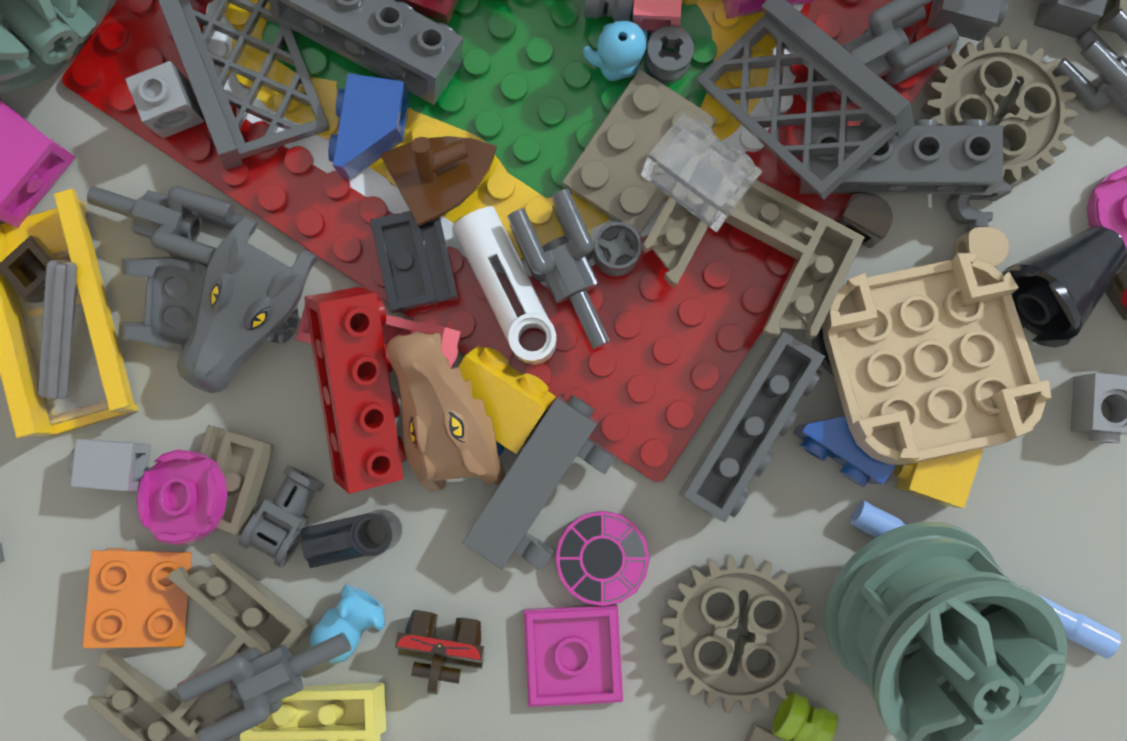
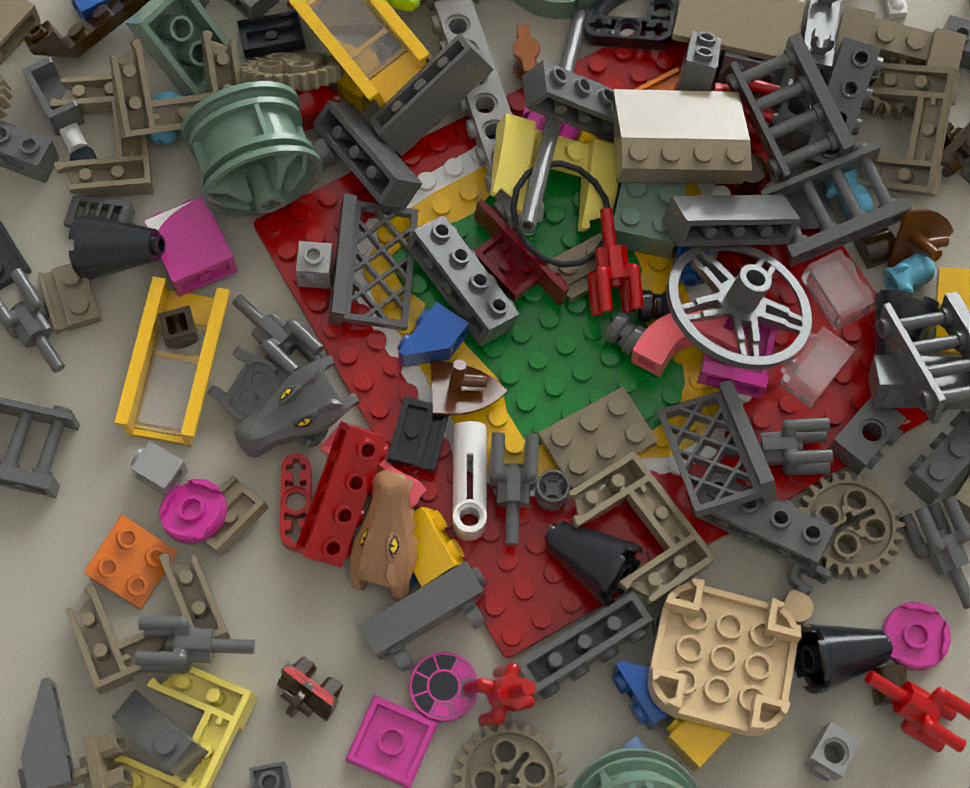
camera: 20 degrees right, 15 degrees down
flat silver axle [38,260,78,400] -> none
dark grey connector [239,465,325,568] -> none
black piece [301,509,402,568] -> none
medium azure animal [310,584,385,663] -> none
medium azure animal [583,21,649,81] -> none
clear brick [641,113,762,232] -> none
dark grey wheel [645,26,694,83] -> none
dark brown brick [835,194,893,248] -> none
none -> red beam [280,453,312,552]
none -> red plant [463,662,536,727]
none -> black cone [544,521,643,607]

